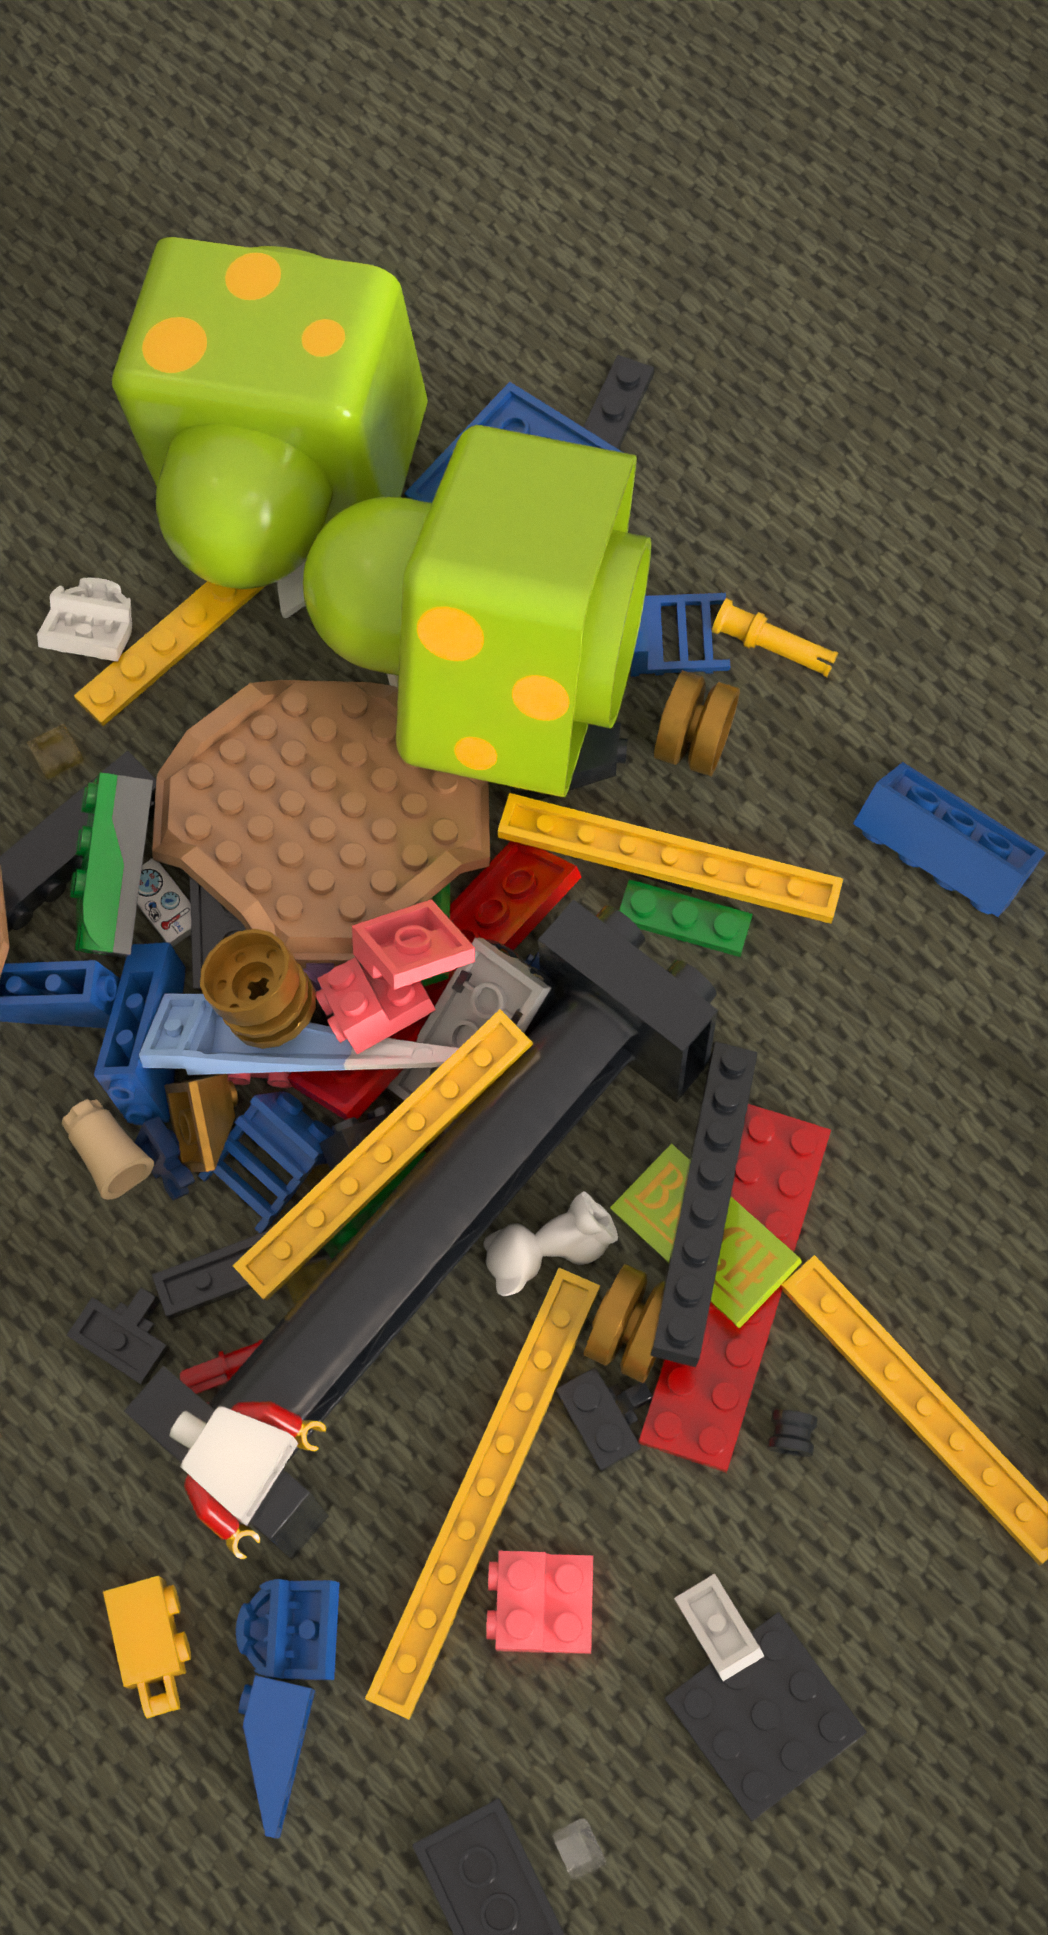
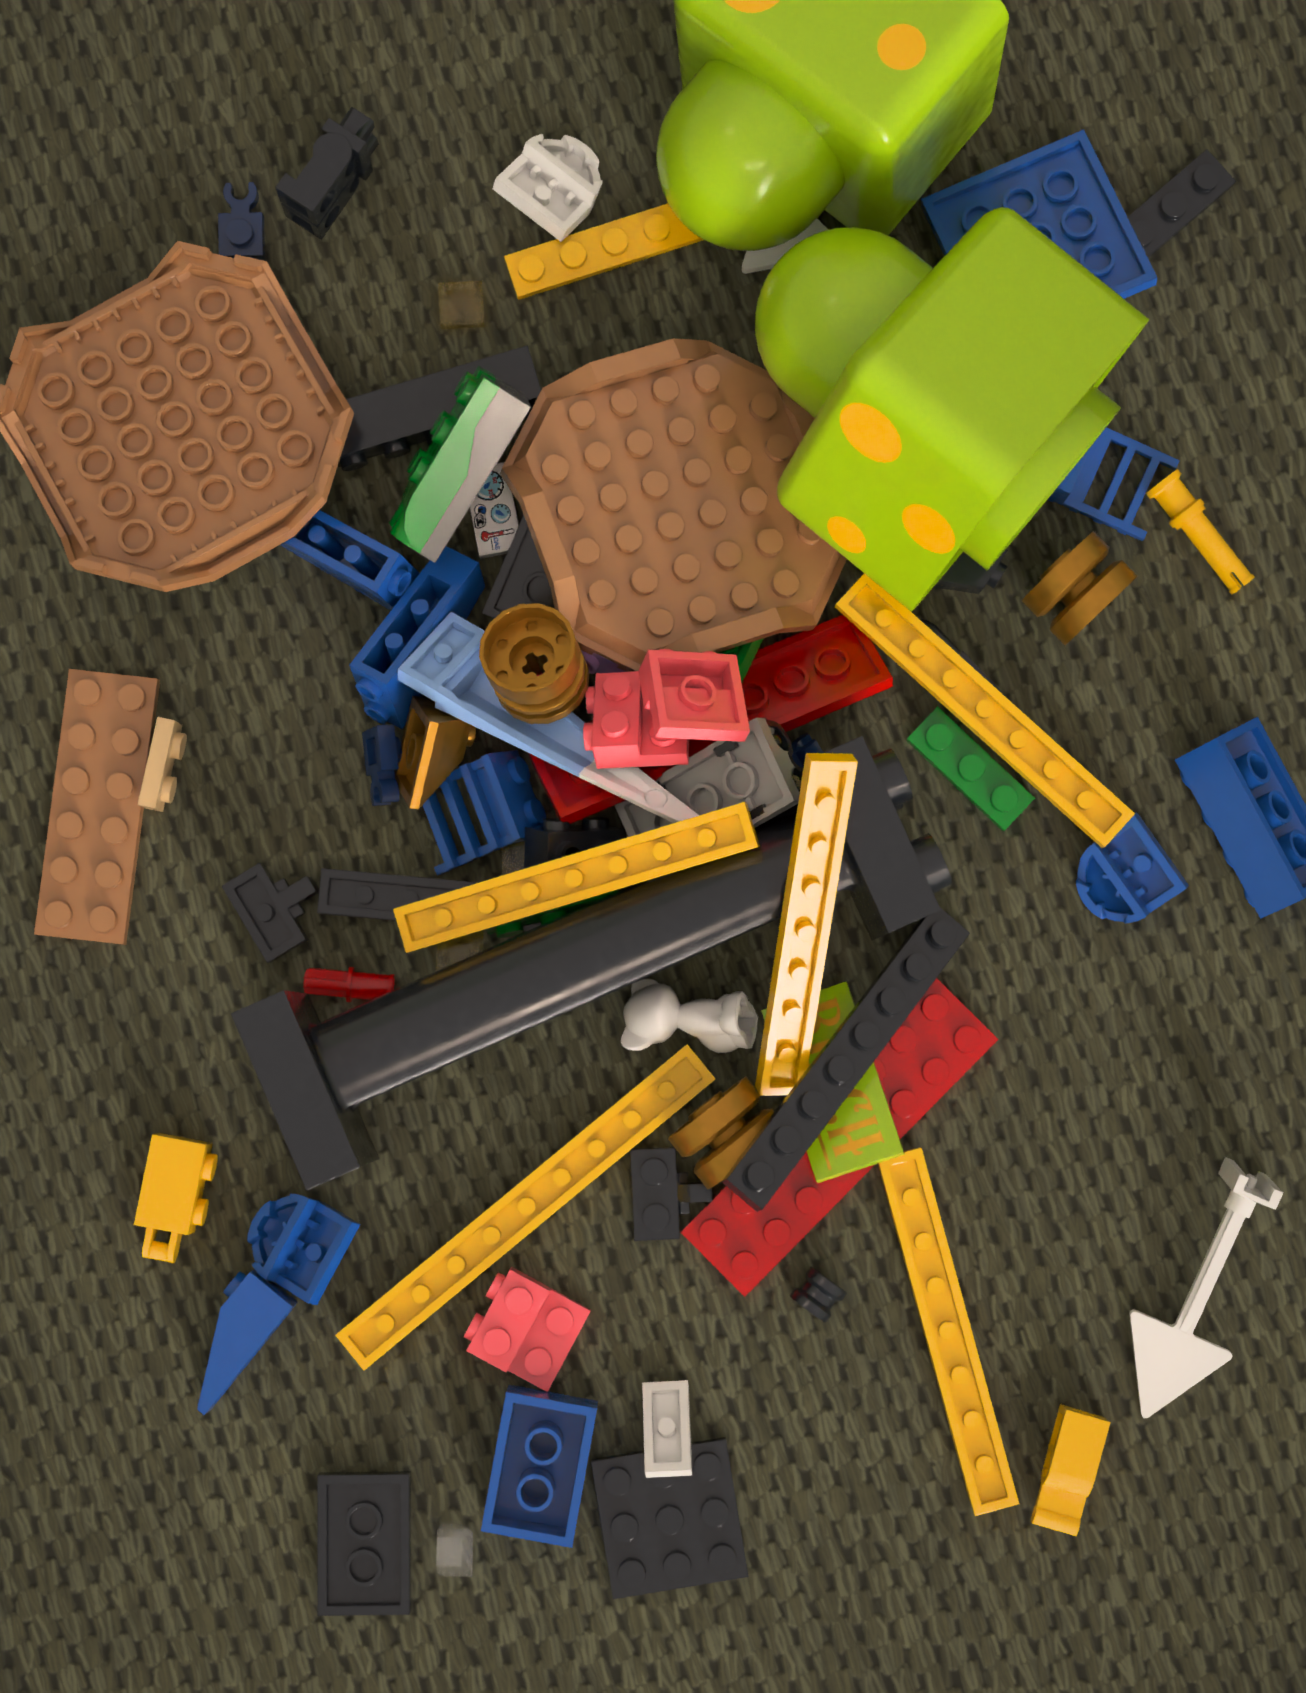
camera: 20 degrees right, 15 degrees up
tan plant [62,1099,154,1200] -> none
white torso [170,1401,326,1559] -> none
none -> blue brick [481,1385,598,1548]
none -> yellow plate [755,753,858,1096]
none -> blue slope [1076,812,1189,924]

